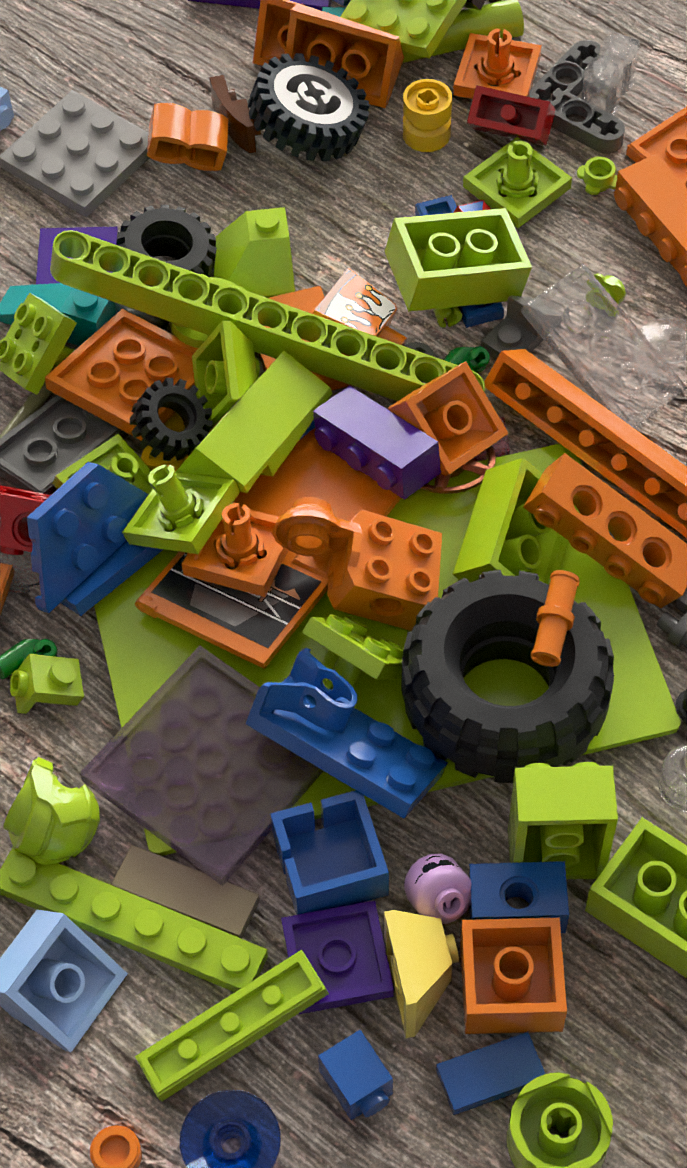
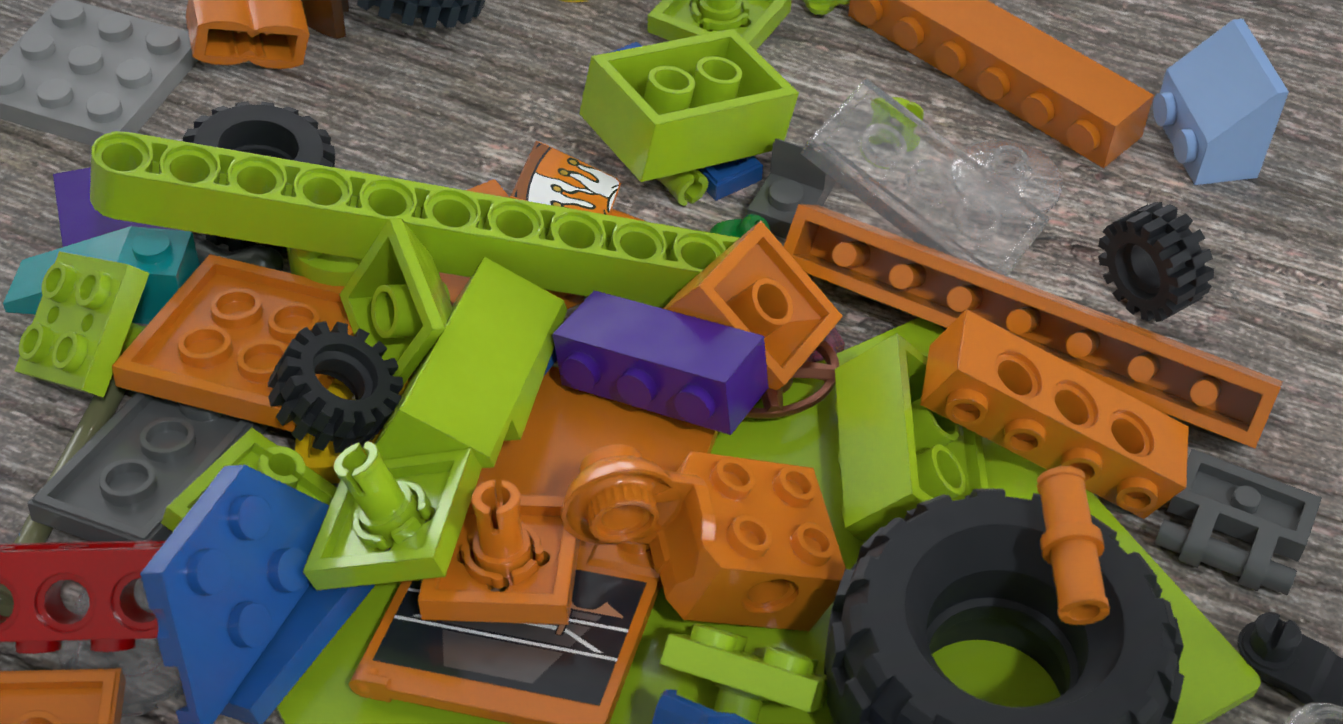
camera: 20 degrees left, 10 degrees down
lime slope [214,207,295,298] -> none

